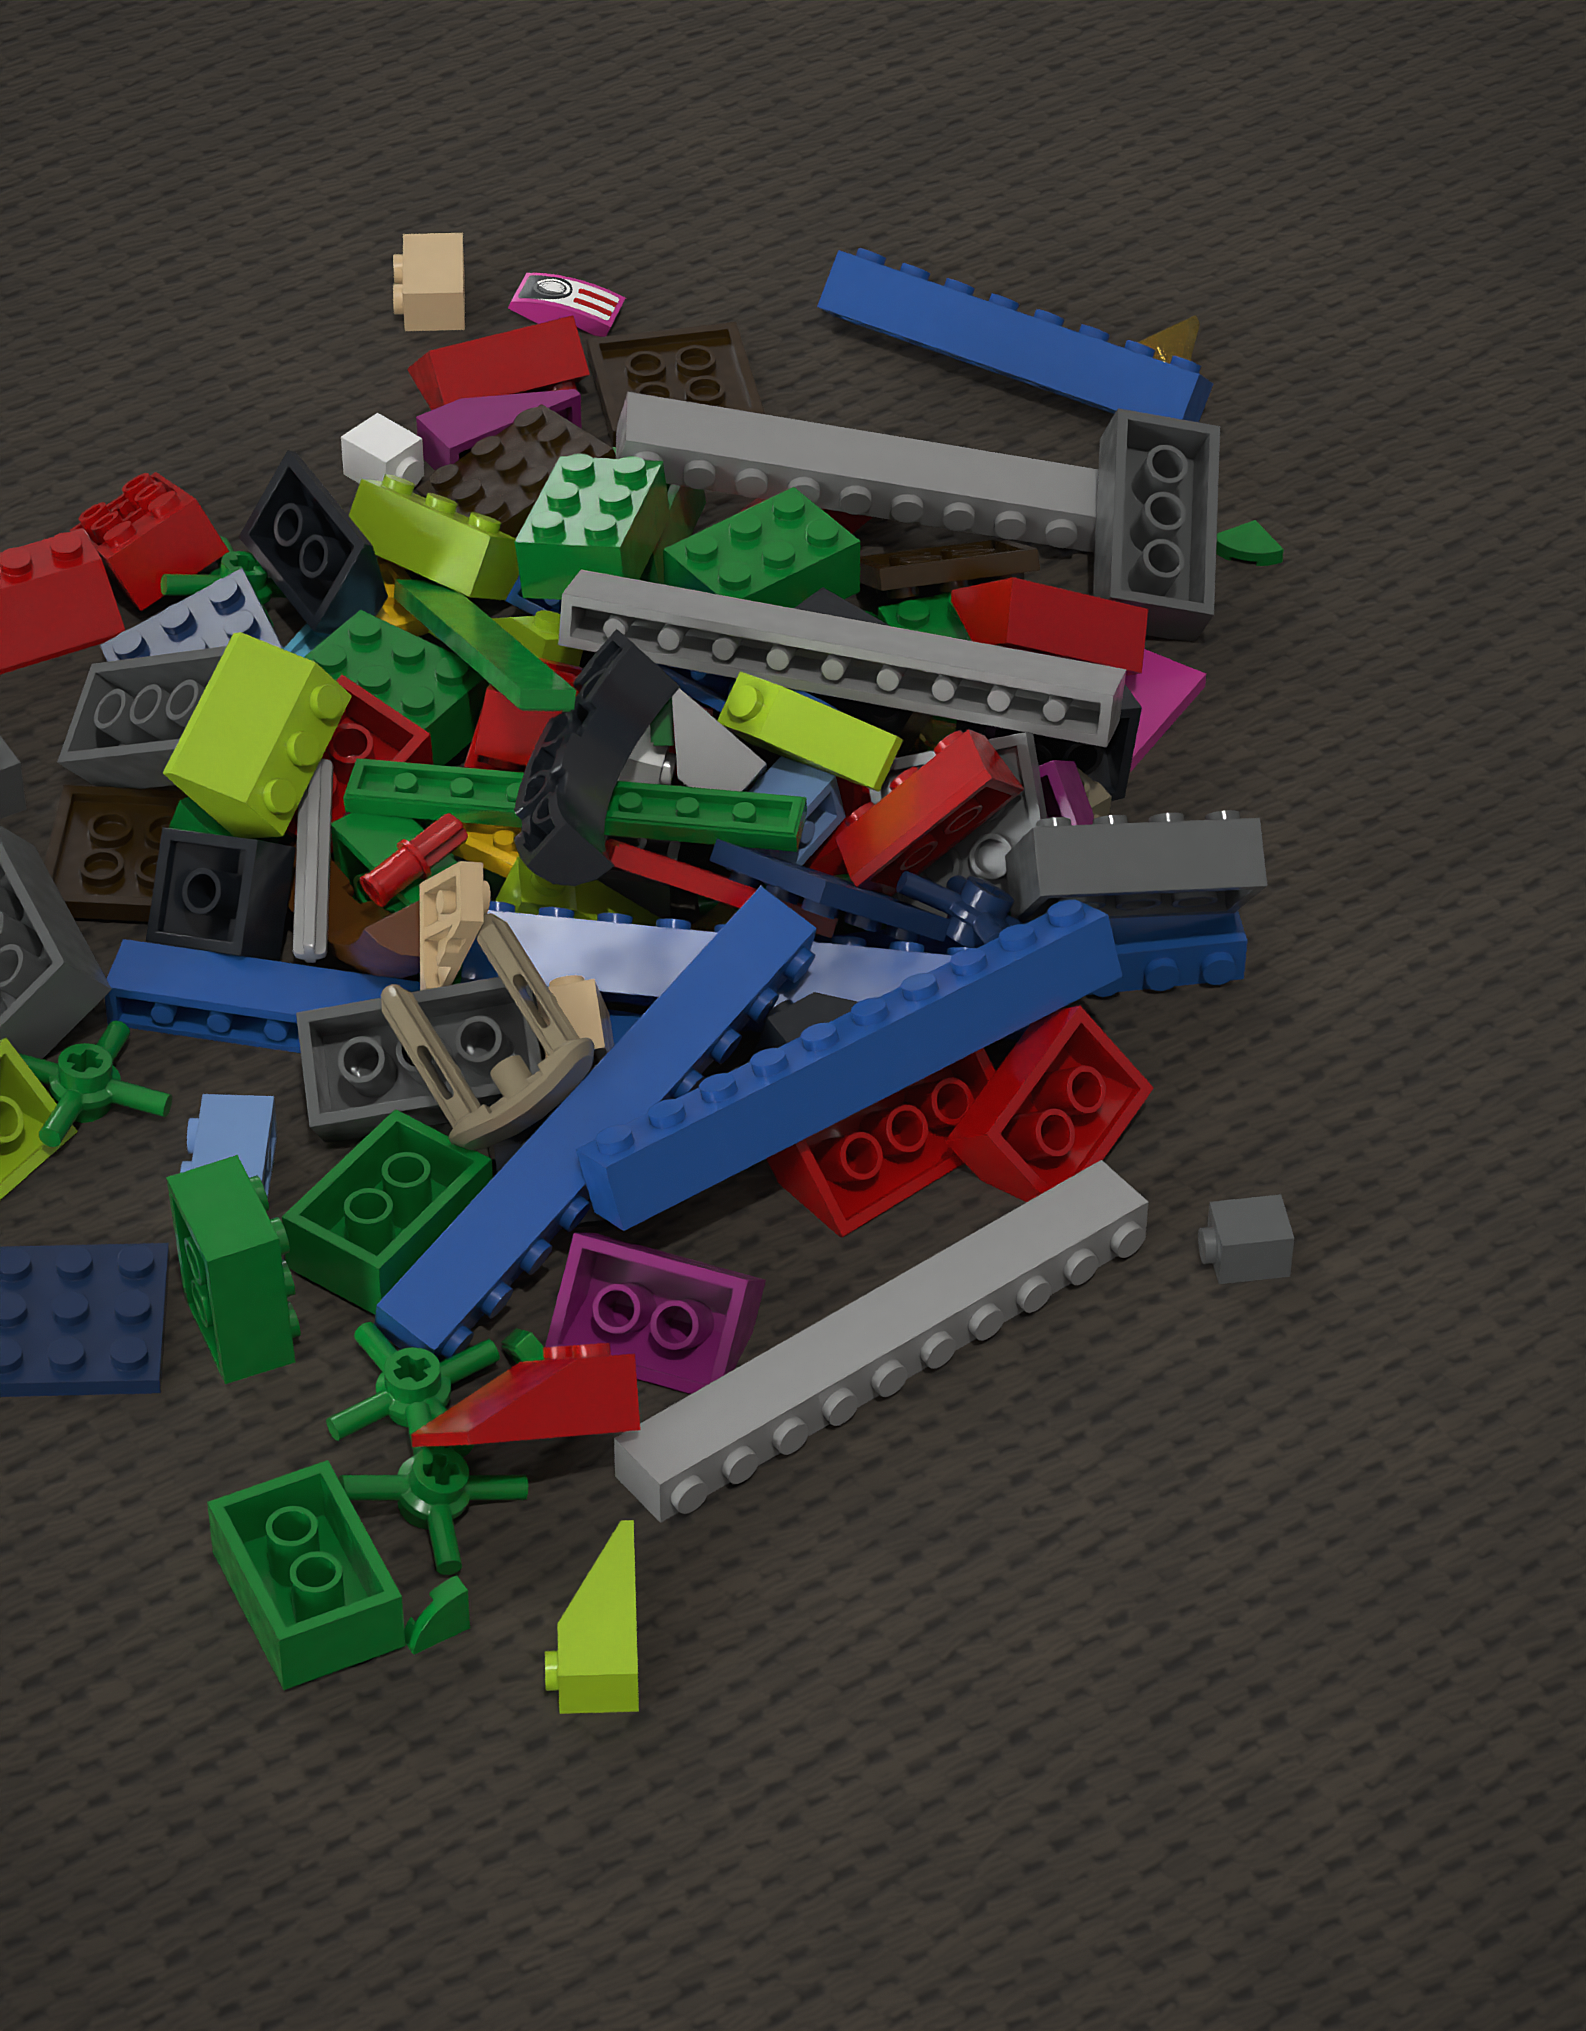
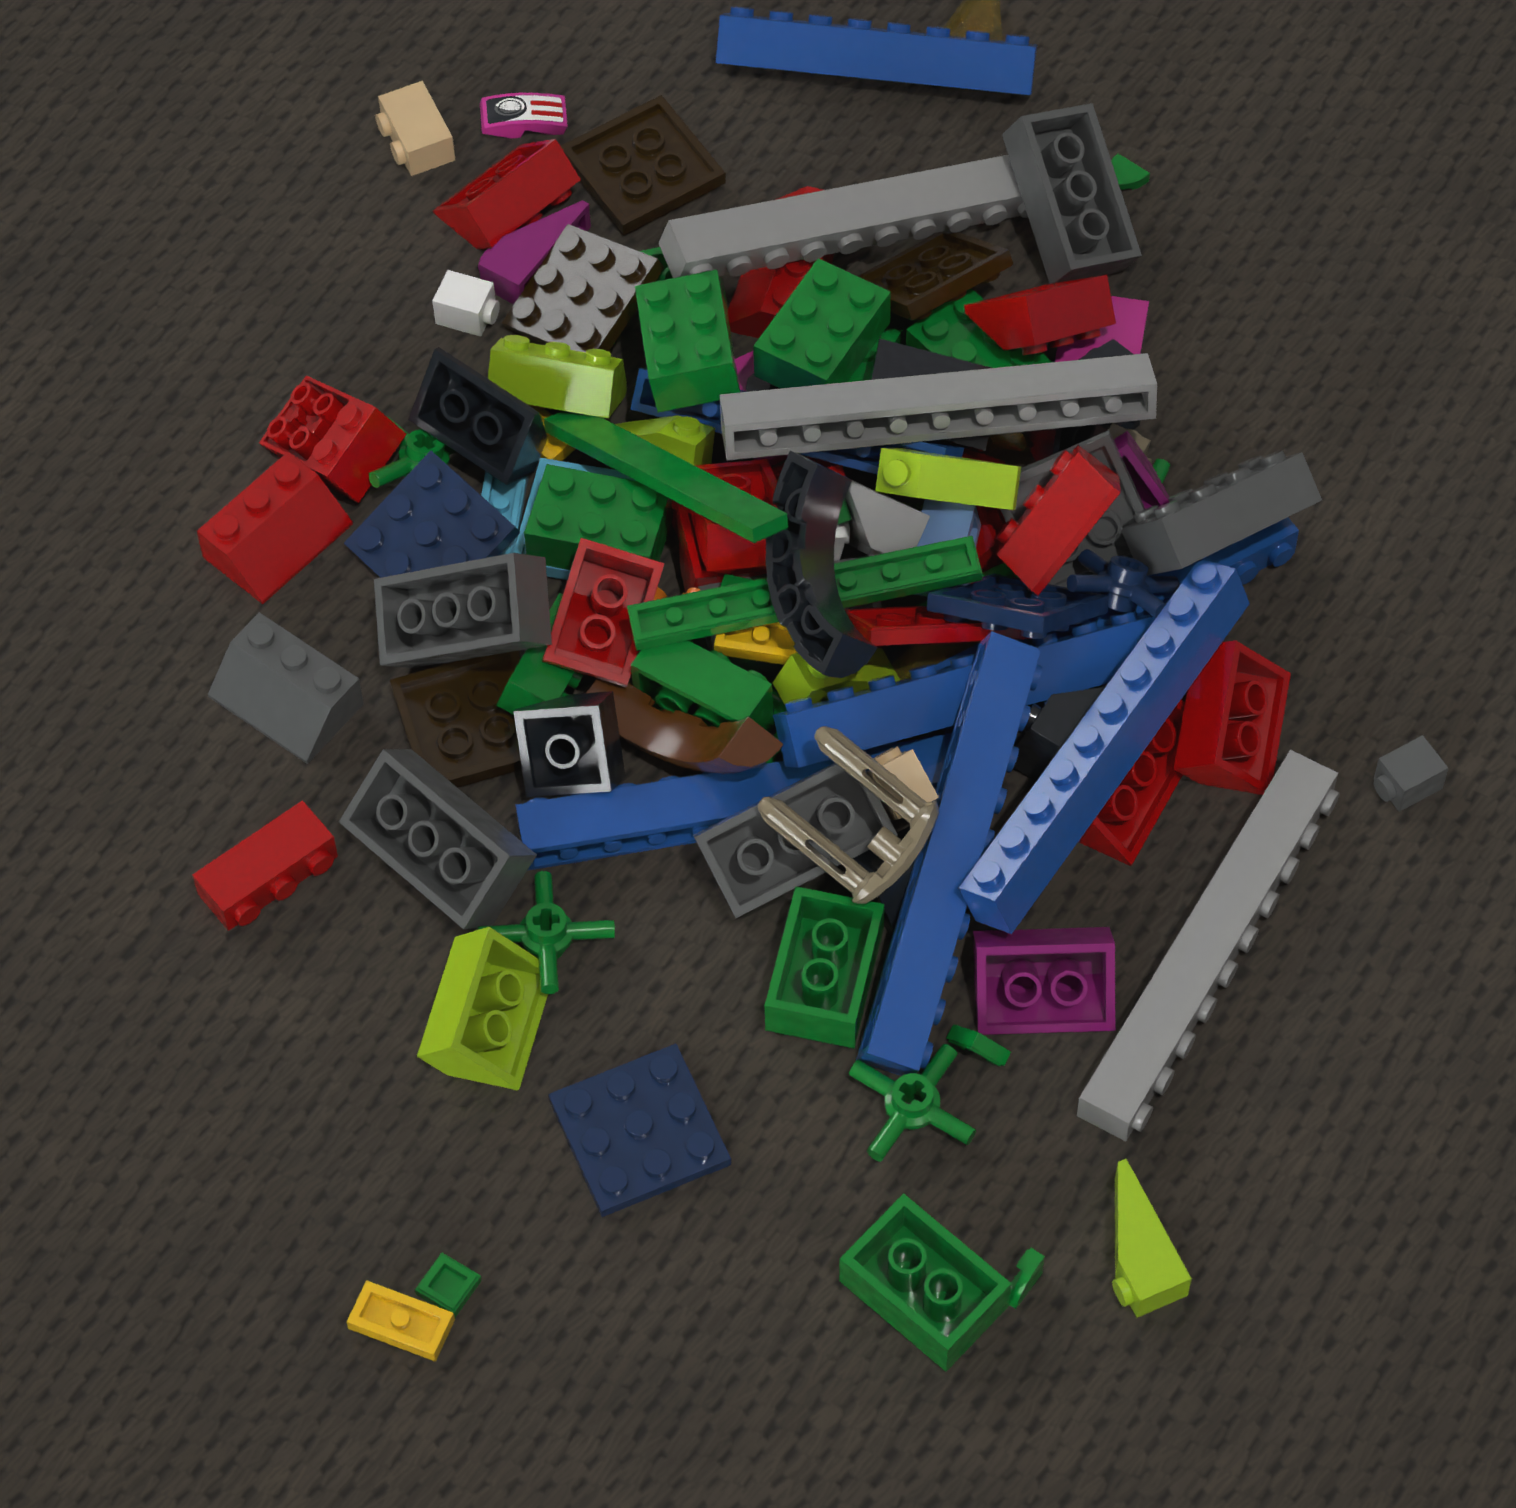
camera: 20 degrees left, 15 degrees up
lime slope [163,632,352,839] -> none
green brick [166,1155,301,1384] -> none
medium blue brick [180,1094,278,1199] -> none
light grey axle [292,759,333,963] -> none
green bar [338,1402,528,1575] -> none
red axle [360,813,468,907] -> none
red slope [411,1343,641,1447] -> none
tan wing [420,861,490,991] -> none

